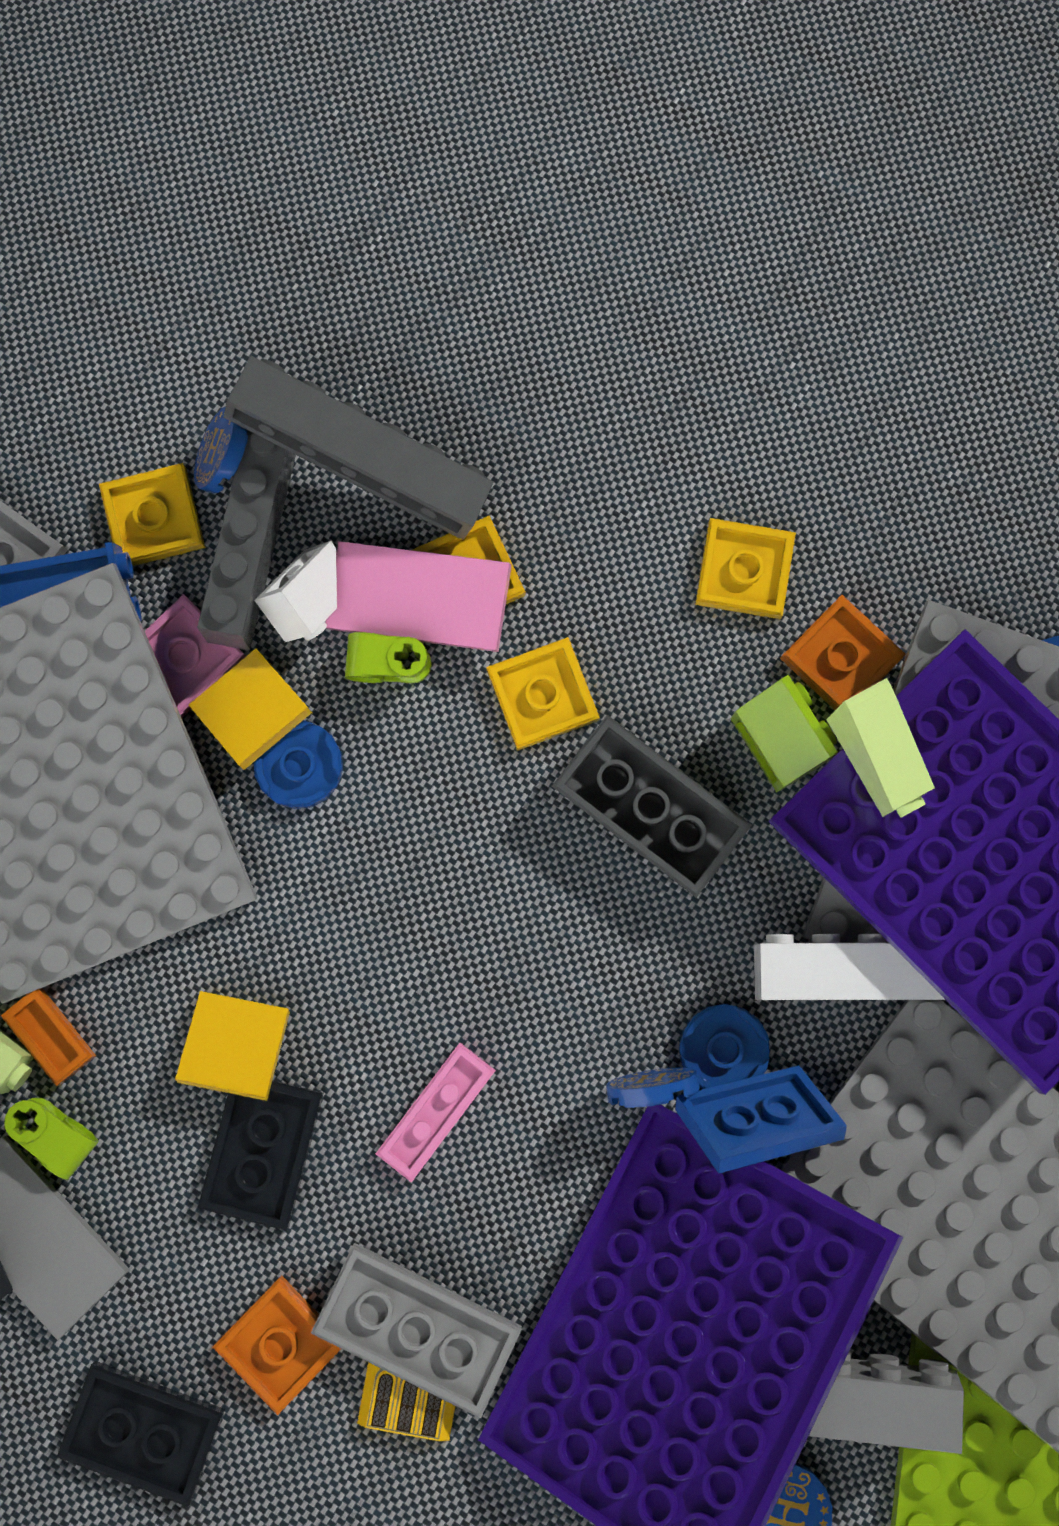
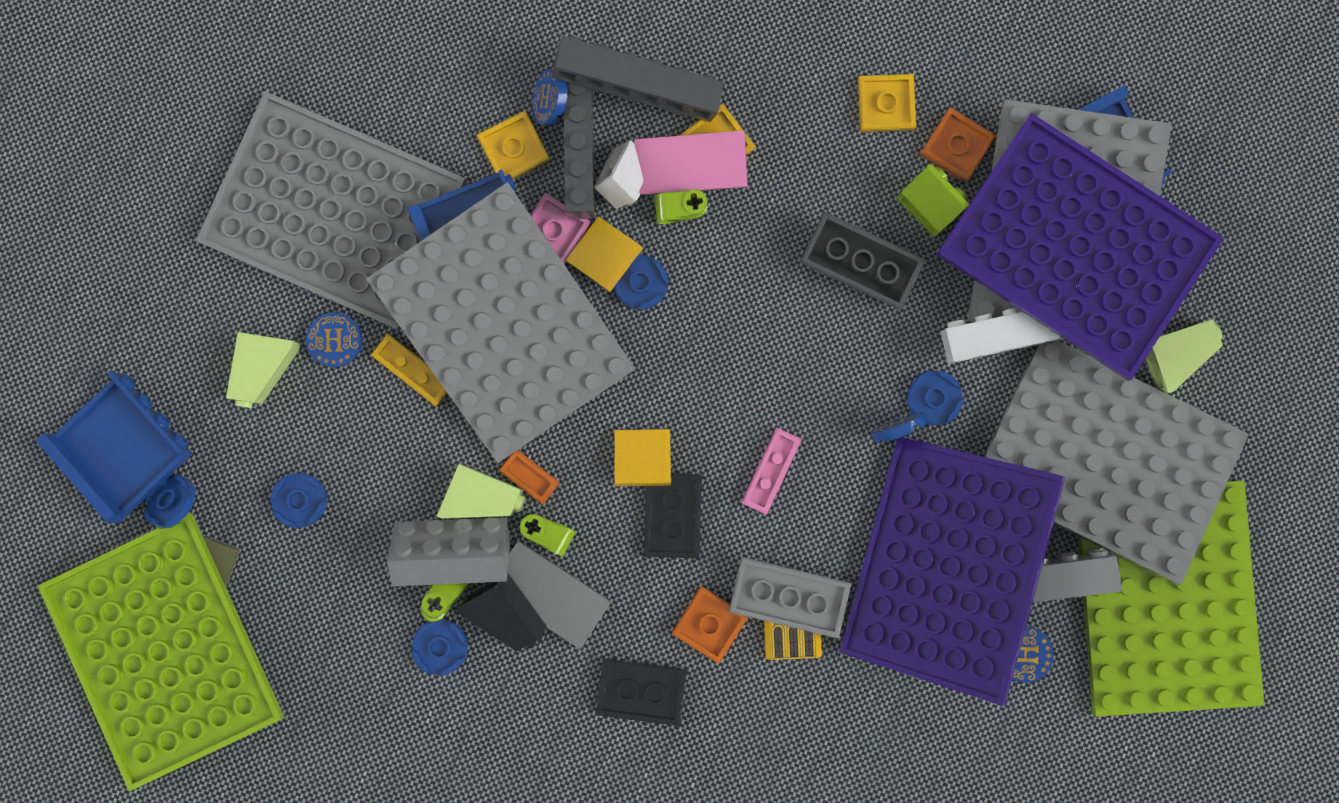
camera: 10 degrees left, 5 degrees up
yellow tile [486,637,600,751] -> none
blue plate [675,1065,847,1174] -> none
yellowish green slope [826,678,935,818] -> none

